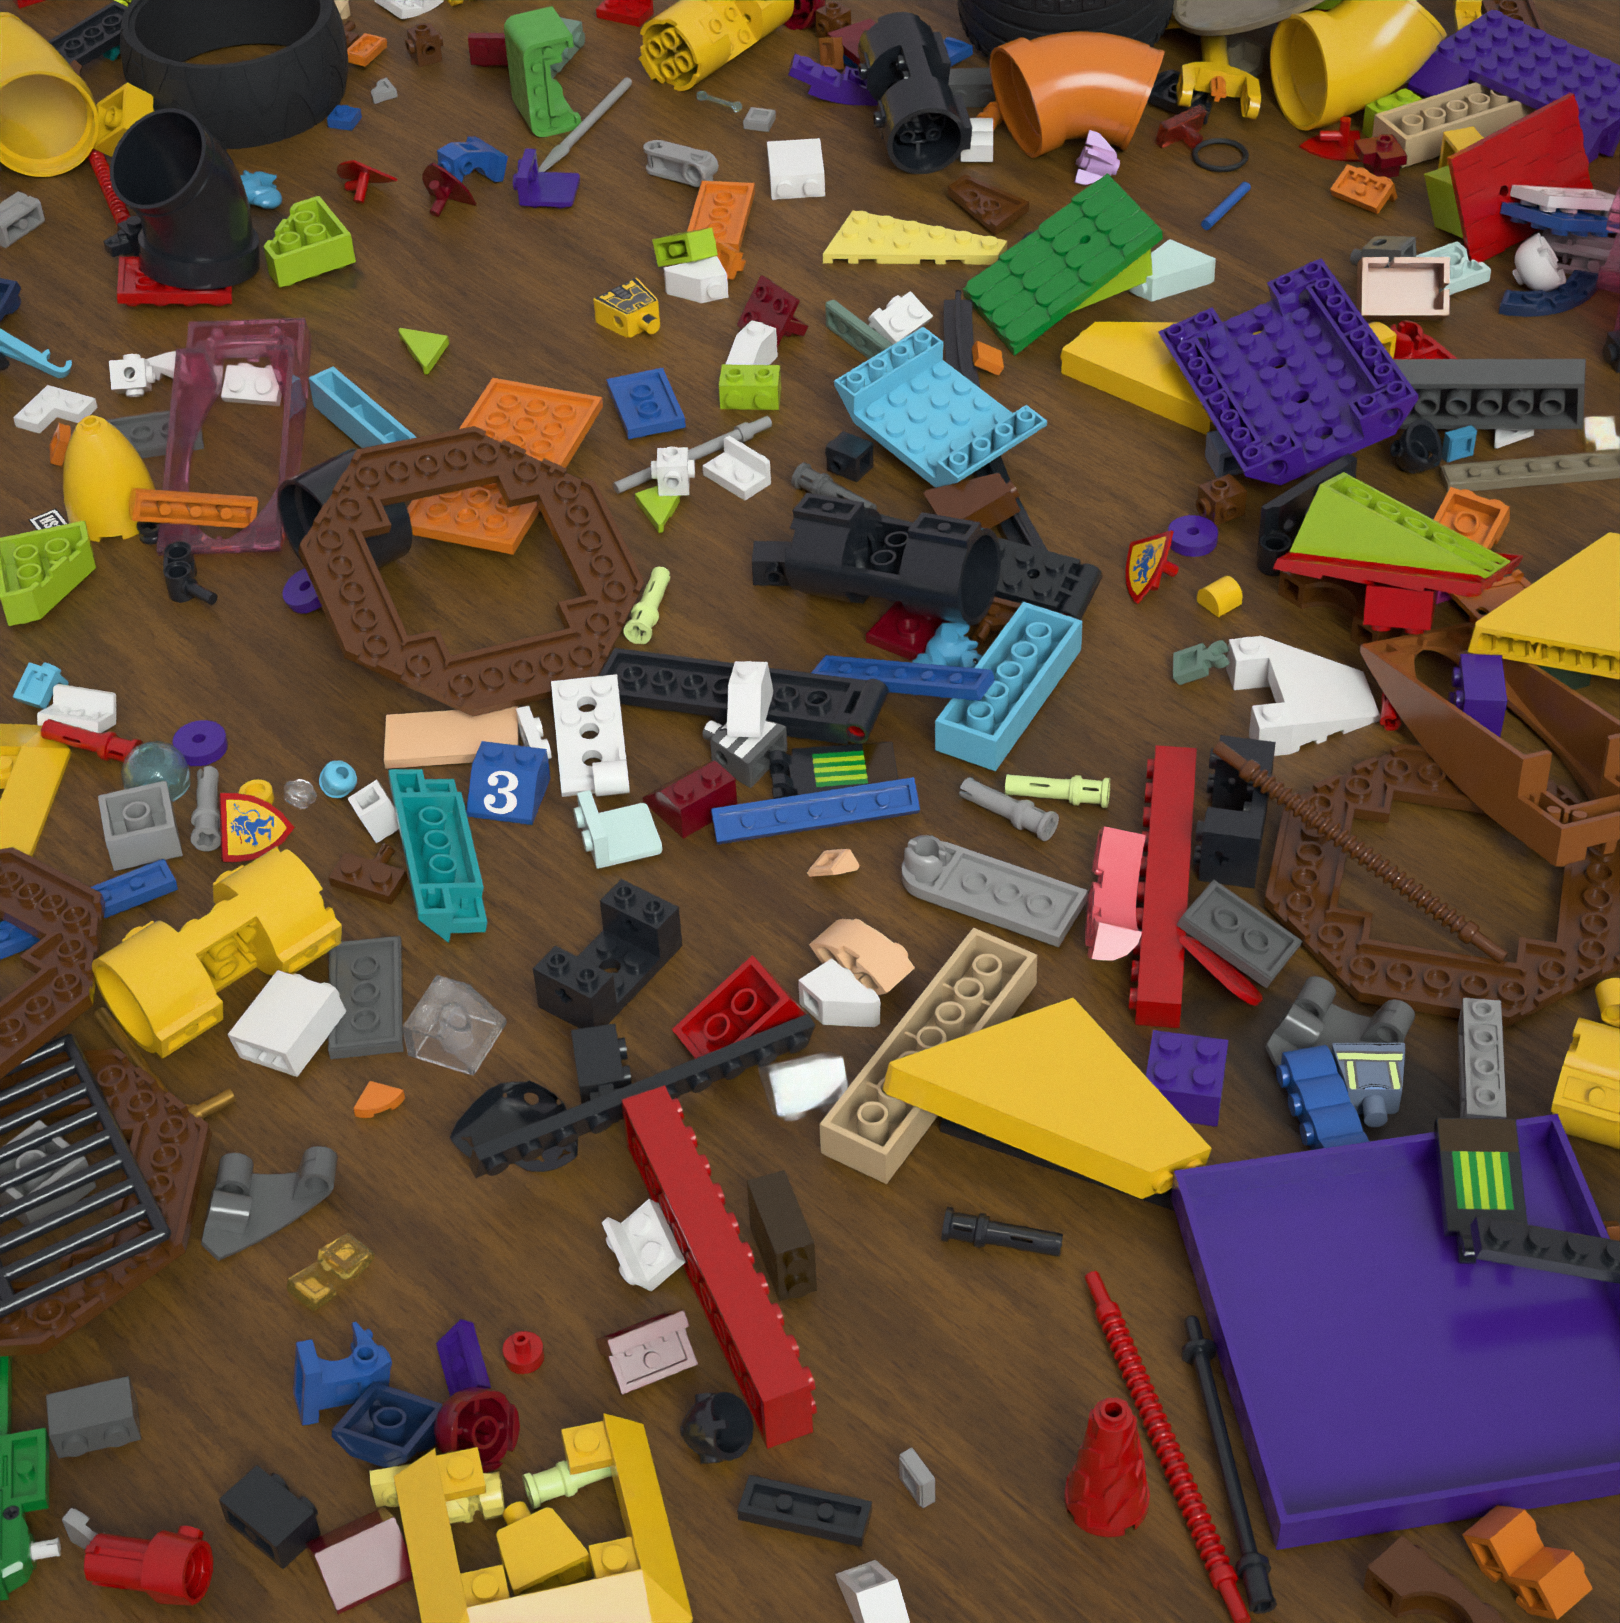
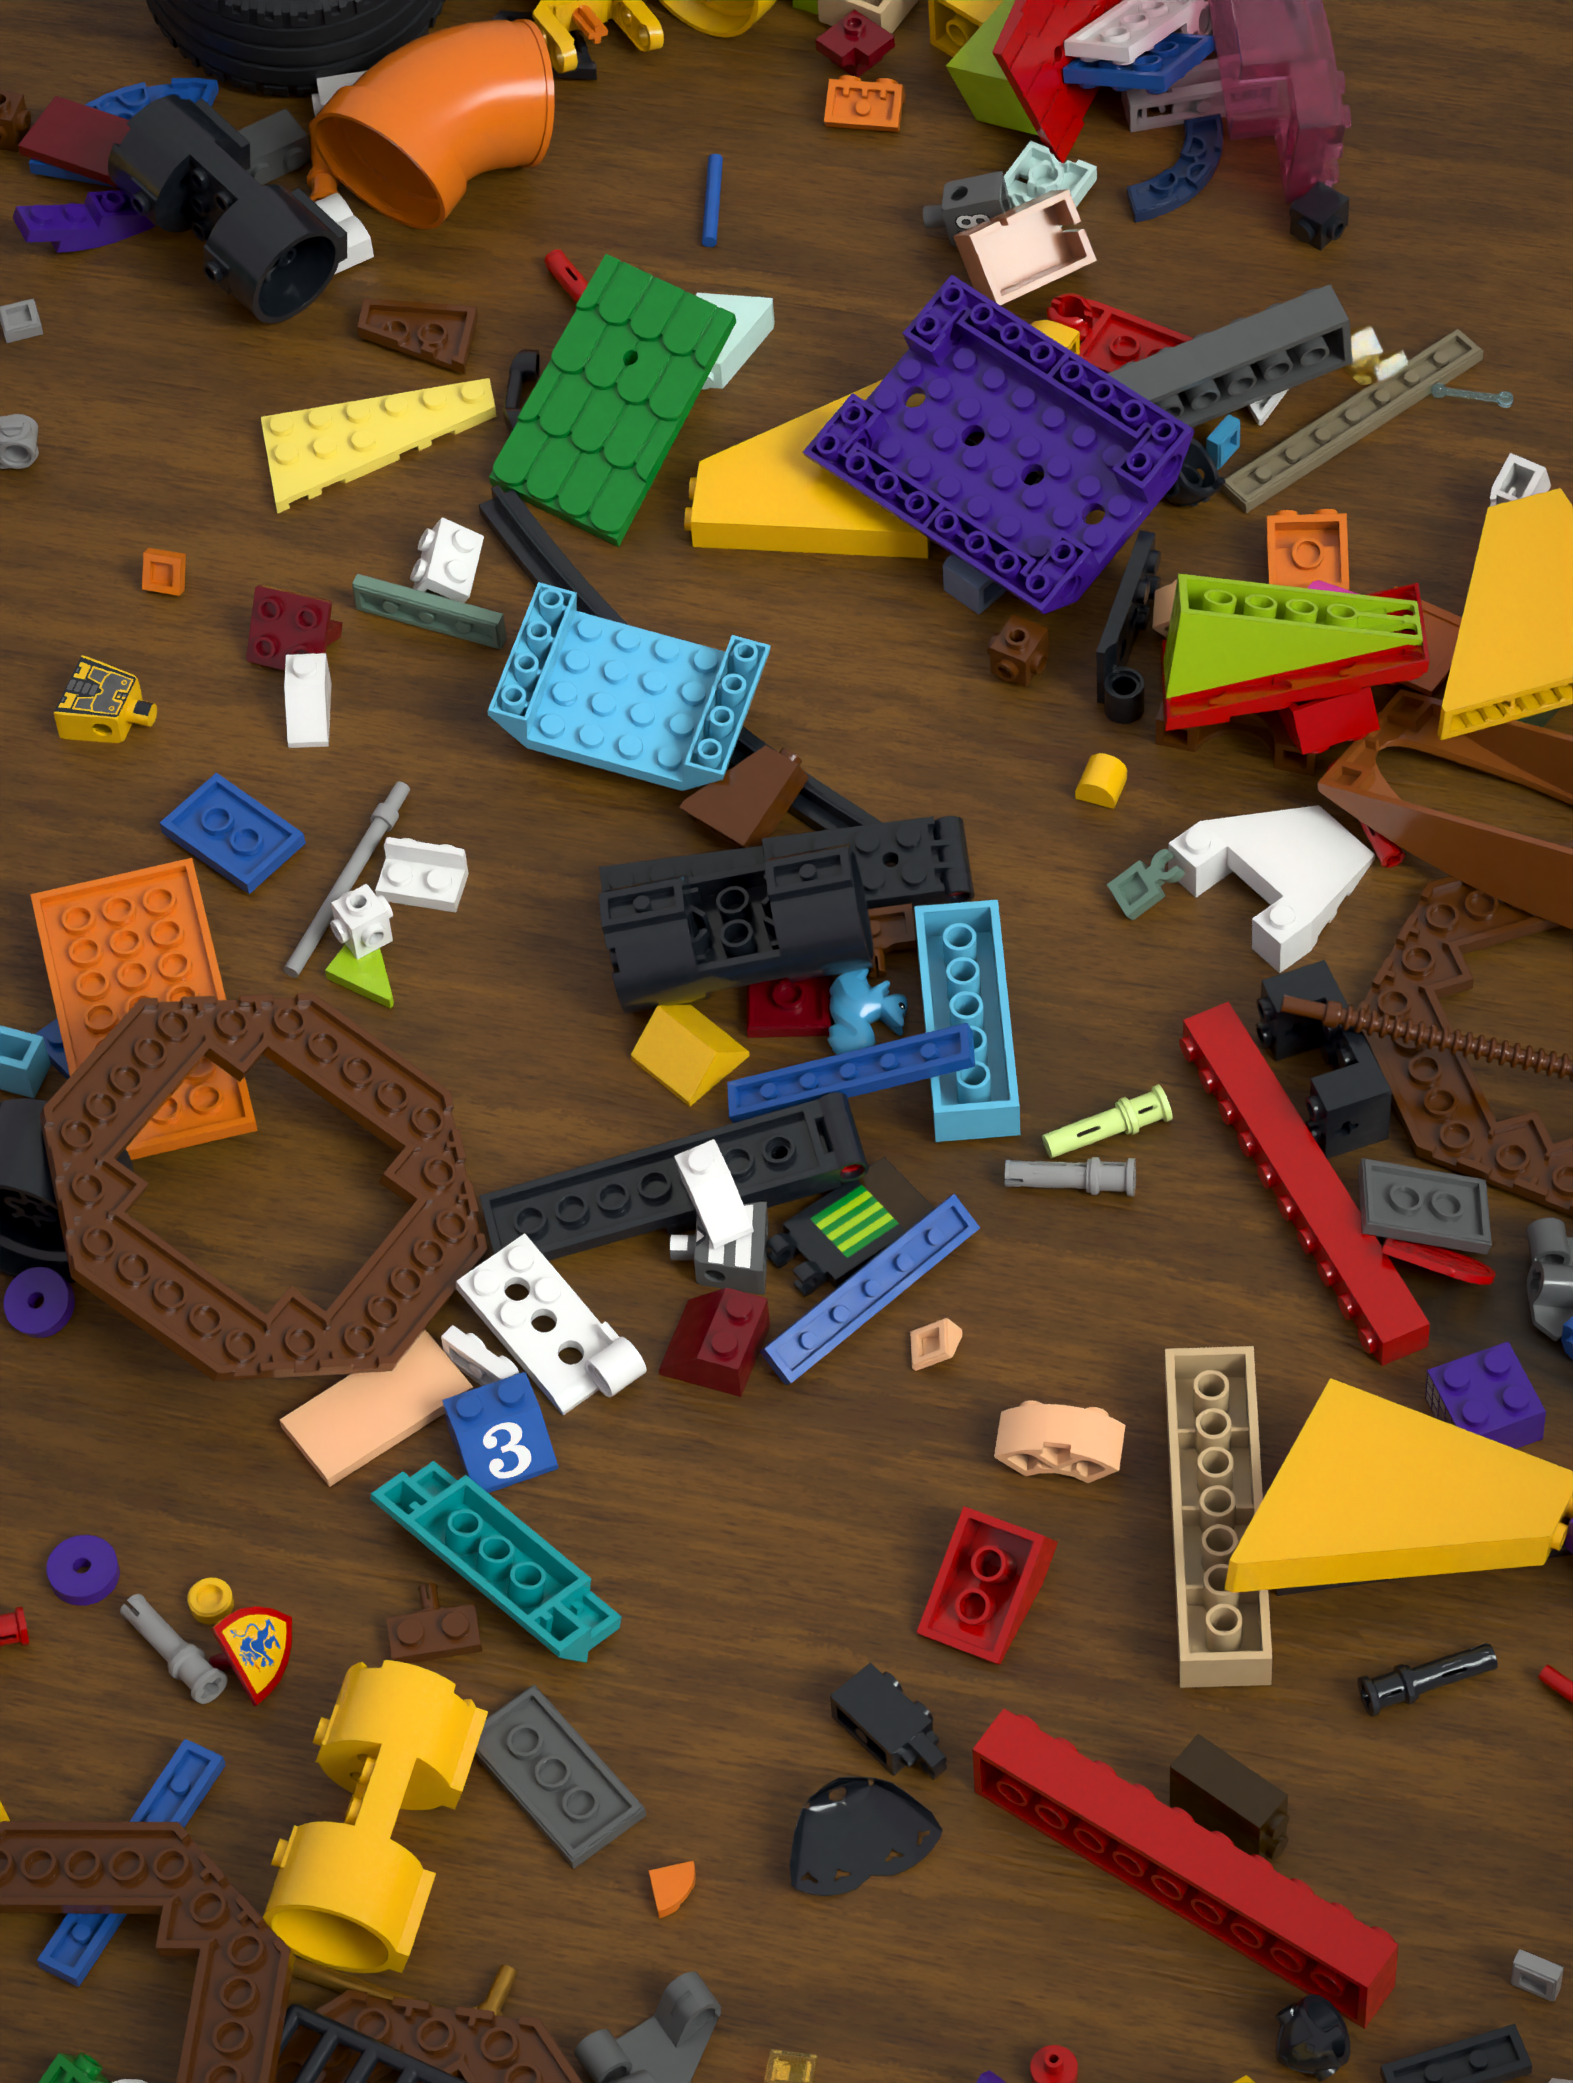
camera: 30 degrees left, 10 degrees up
light grey brick [98,781,183,871] -> none
clear light blue cylinder [121,741,191,802] -> none
white brick [228,970,346,1077] -> none
clear plate [284,779,317,809] -> none
medium azure piece [319,761,357,798] -> none
white slope [348,780,399,843] -> none
clear slope [402,975,507,1076] -> none
black plate [469,1014,815,1178] -> none
black plate [533,879,683,1029] -> none
light aqua bracket [573,790,663,869] -> none
bracket [595,1310,698,1395] -> none
white bracket [602,1199,686,1291] -> none
yellowish green pin [624,566,671,644] -> none
lime brick [652,228,718,267] -> none
white slope [664,256,729,303] -> none
orange plate [687,181,755,251] -> none
lime brick [719,364,781,410] -> none
black brick [752,541,792,586] -> none
clear slope [758,1051,849,1121] -> none
white brick [767,138,825,200] -> none
dark grey pin [791,462,877,510] -> none
white slope [798,959,881,1027] -> none
dark orange bracket [819,37,844,70] -> none
black brick [825,431,874,483] -> none
light grey plate [902,835,1088,947] -> none
orange tile [972,340,1004,375] -> none
lavender brick [1074,130,1120,186] -> none
coral brick [1085,826,1146,960] -> none
shield [1125,530,1179,604] -> none
clear red tile [1155,105,1207,149] -> none
dark purple piece [1168,515,1218,557] -> none
black tyre [1192,138,1249,172] -> none
red shield [1299,116,1361,162] -> none
dark purple brick [1447,654,1507,737] -> none
white cylinder [1512,233,1566,292] -> none
none -> yellow slope [631,1005,750,1107]

